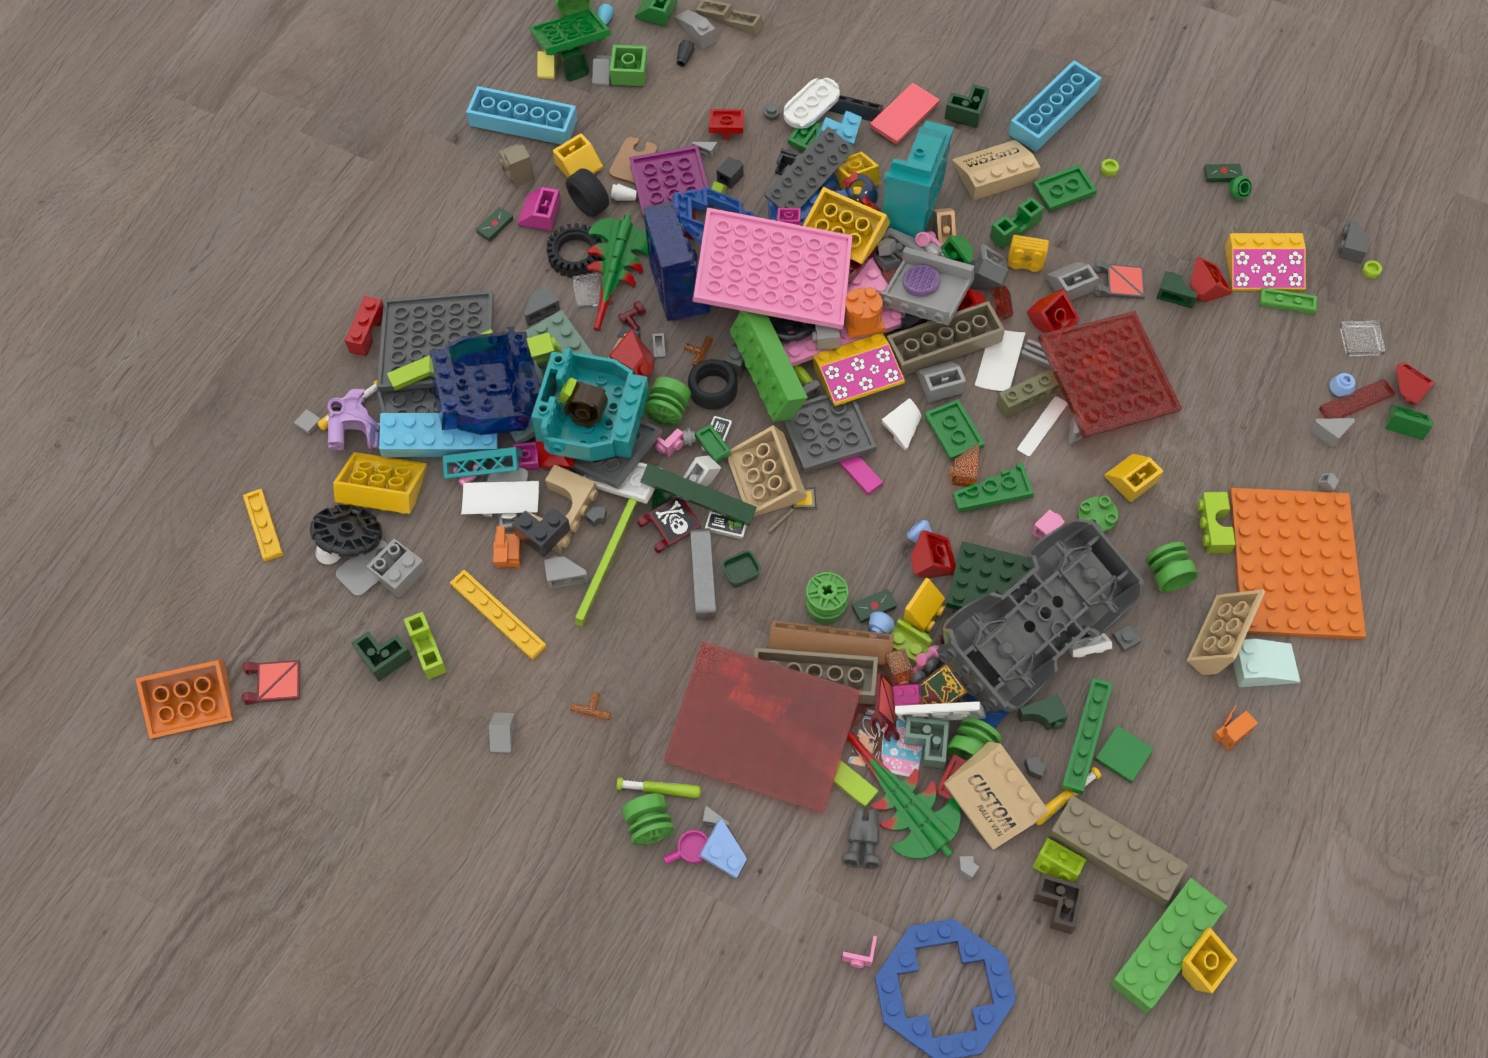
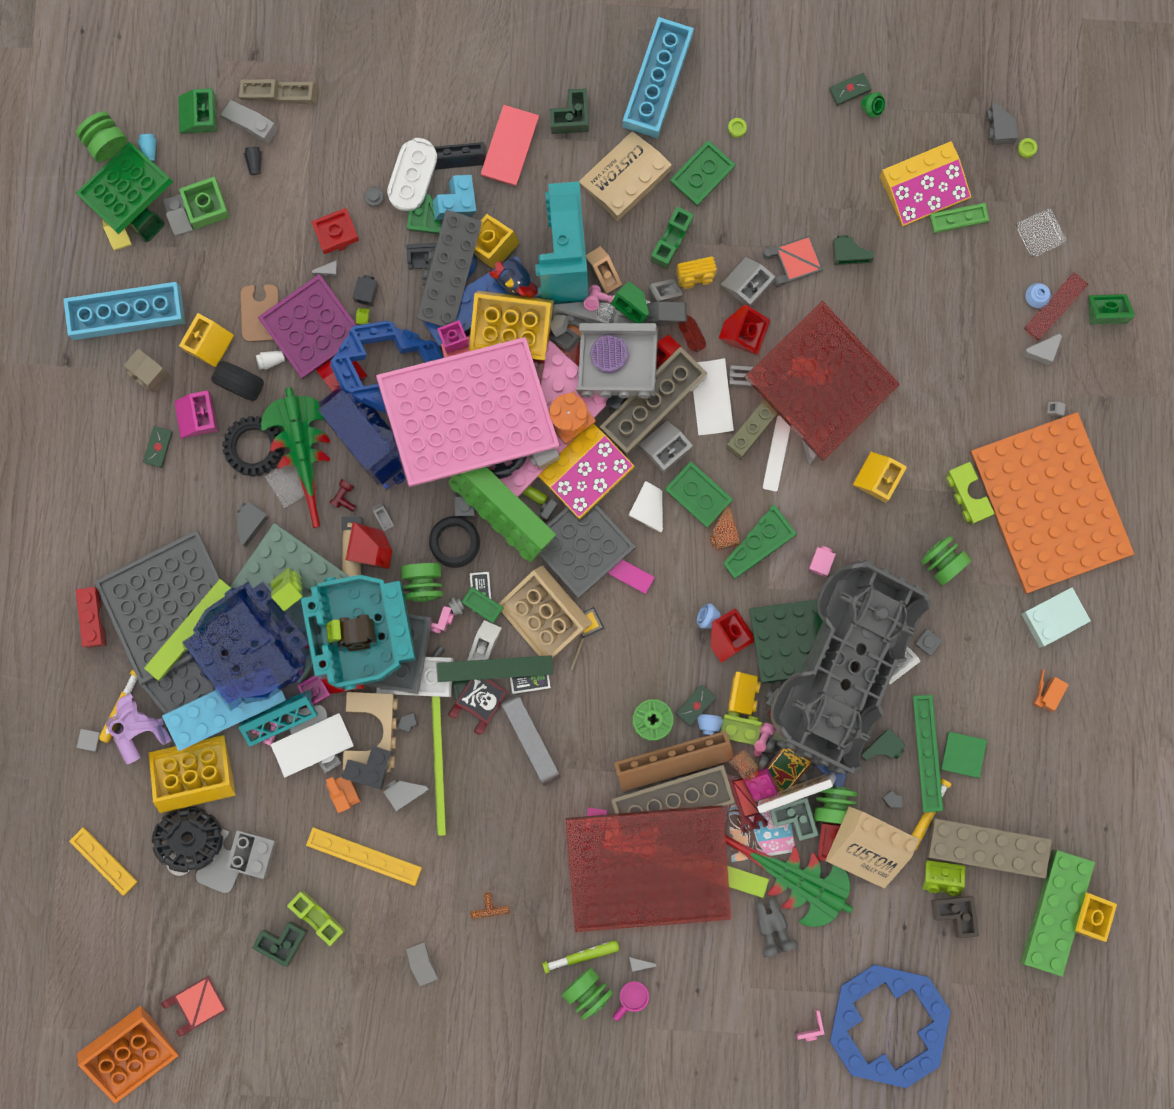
camera: 20 degrees left, 20 degrees up
clear orange piece [684,336,712,367] -> none
light blue wing [699,819,747,878] -> none
dark green piece [722,550,761,588] -> none
light grey piece [958,856,979,881] -> none
bright green dish [1079,496,1118,532] -> none
tan slope [1187,589,1265,675] -> none
red slope [1190,257,1233,302] -> none
red slope [1396,362,1436,405] -> none

